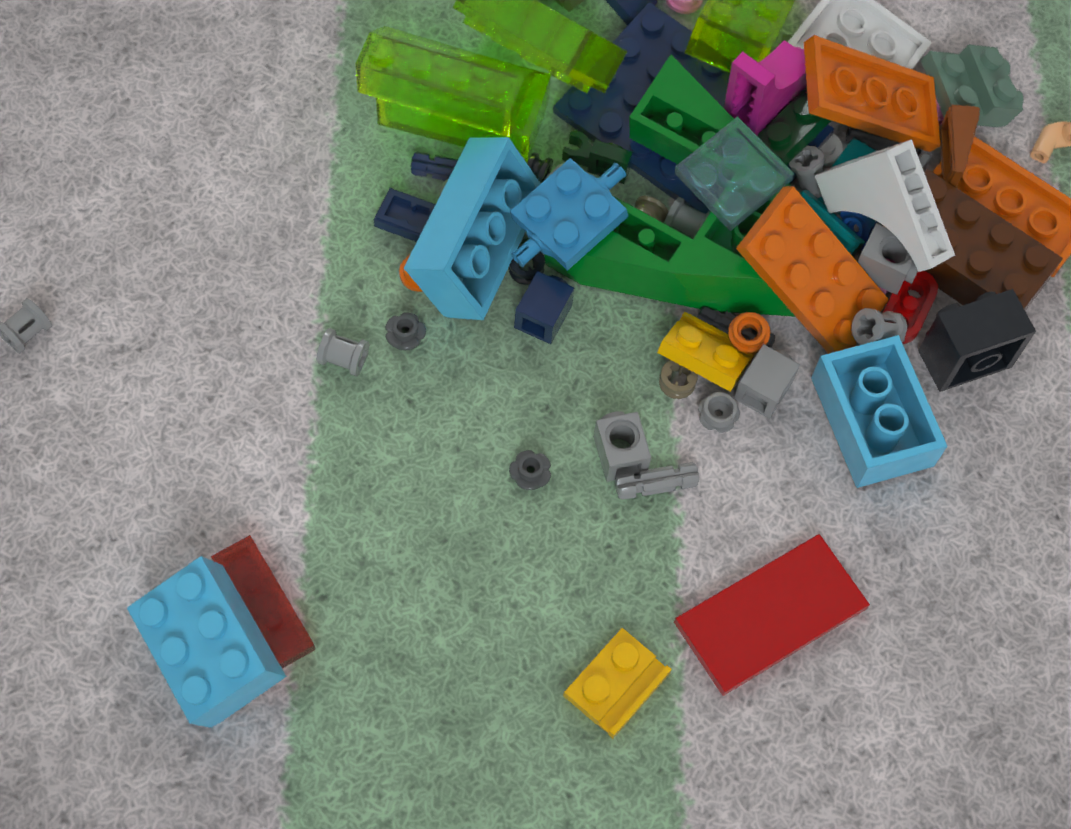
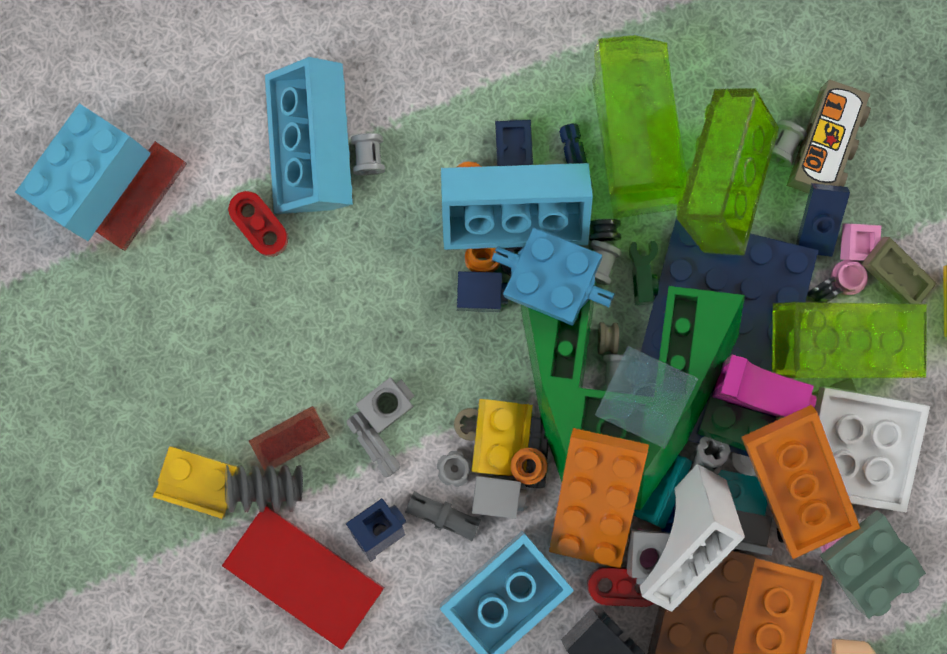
camera: 65 degrees right, 20 degrees up
dark grey plate [385,312,426,351] -> none
dark grey plate [509,450,551,490] -> none
light grey bush [851,308,907,345] -> none
dark orange slope [939,105,980,187] -> none
none -> dark grey piece [225,465,303,513]
none -> red plate [228,191,289,257]
none -> clear red plate [249,406,331,471]
none -> medium azure slope [265,57,353,214]
none -> dark blue brick [346,498,407,562]
none -> dark grey pin [405,491,481,541]
none -> orange plate [465,248,500,272]
none -> black bush [807,276,844,309]

